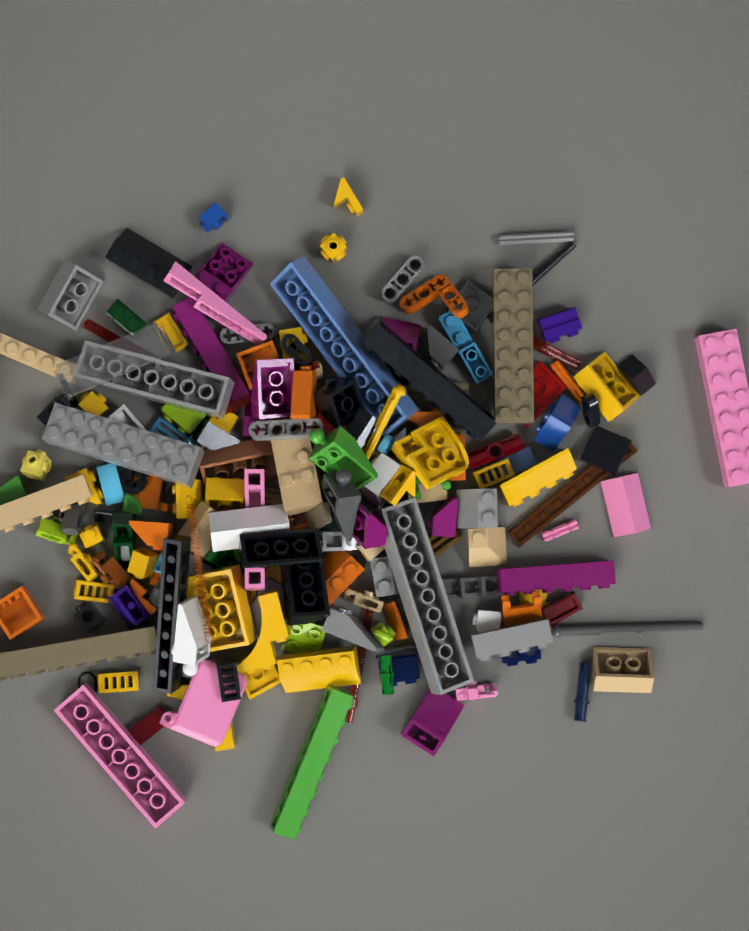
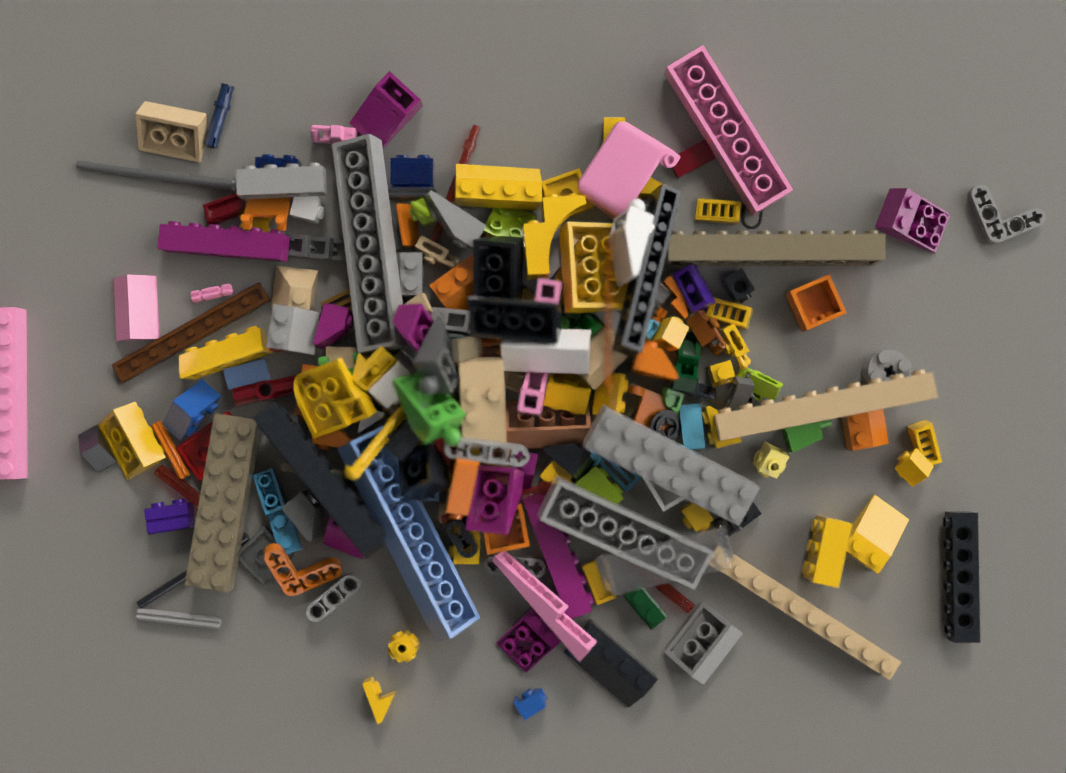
camera: 165 degrees left, 0 degrees up
black slope [216,658,241,702] -> none
bright green brick [269,684,354,840] -> none
medium azure tile [377,434,395,455] -> none
green pin [379,655,395,695] -> none
yellow slope [473,458,516,489] -> none
black tile [580,426,632,476] -> none
black beam [582,393,600,428] -> none

